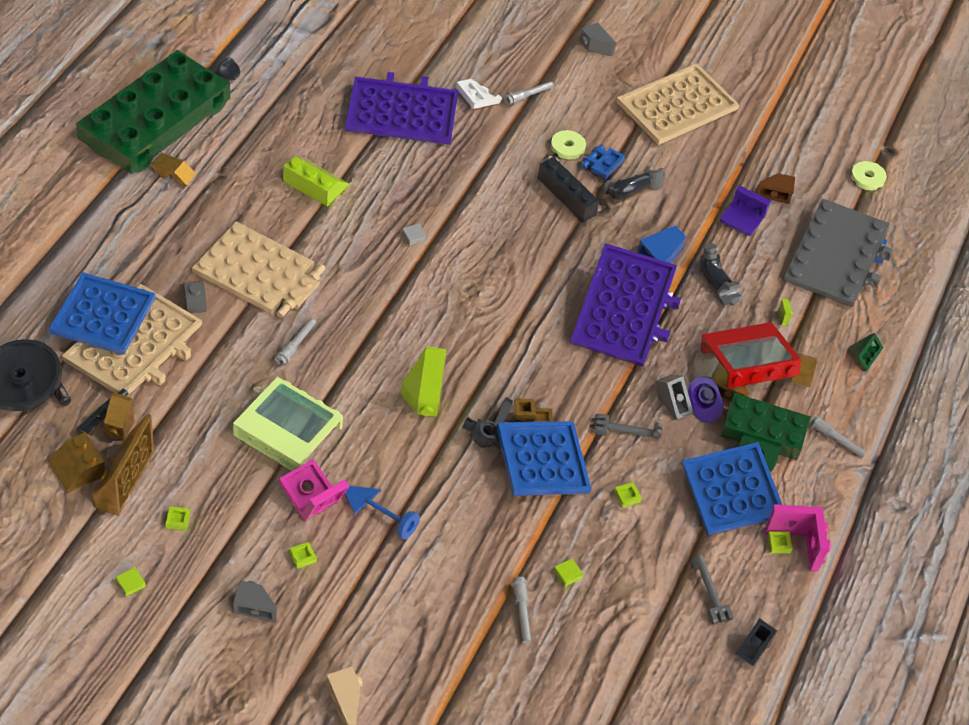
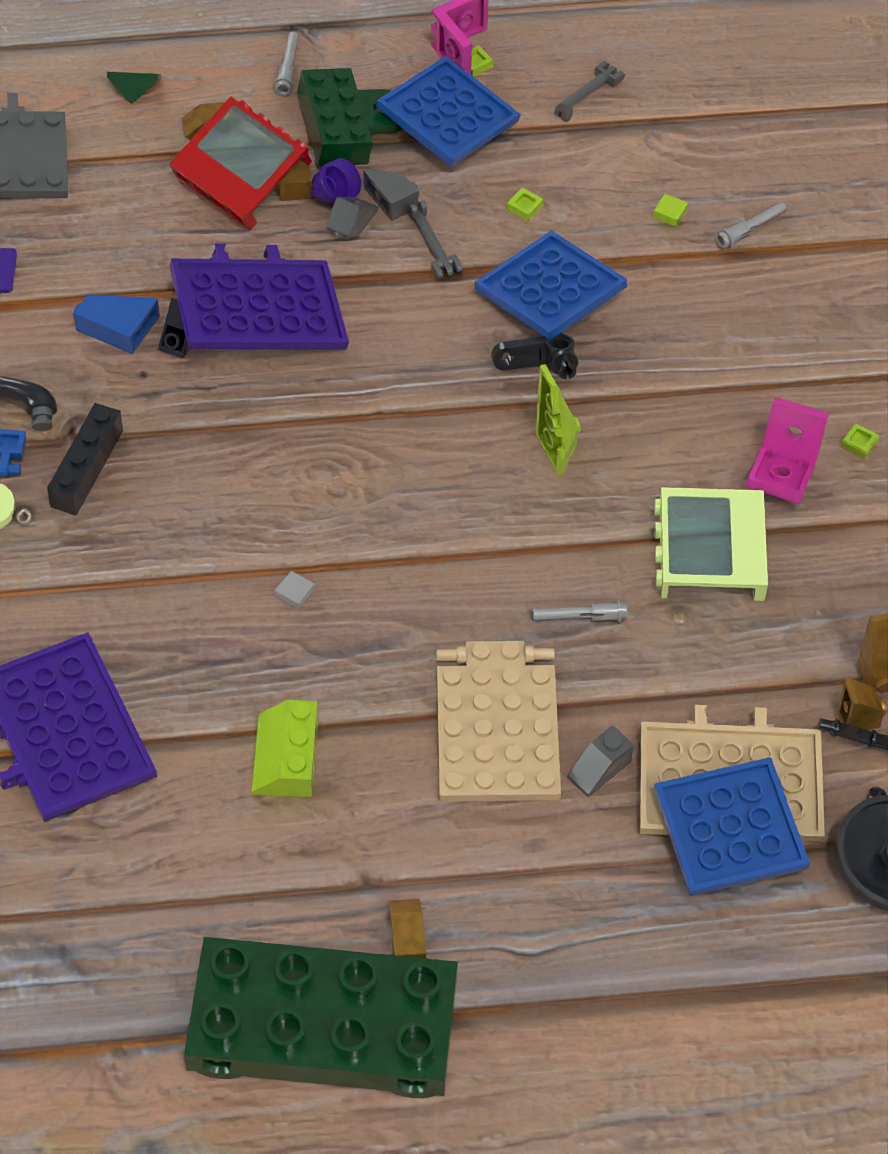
camera: 115 degrees left, 5 degrees up
black piece [214,57,240,81] -> none
blue piece [345,486,420,539] -> none
pearl gold slope [514,398,553,422] -> none
piece [700,243,743,305] -> none
black slope [736,618,778,666] -> none
lime tile [778,299,792,325] -> none
none -> dark grey slope [363,168,420,221]

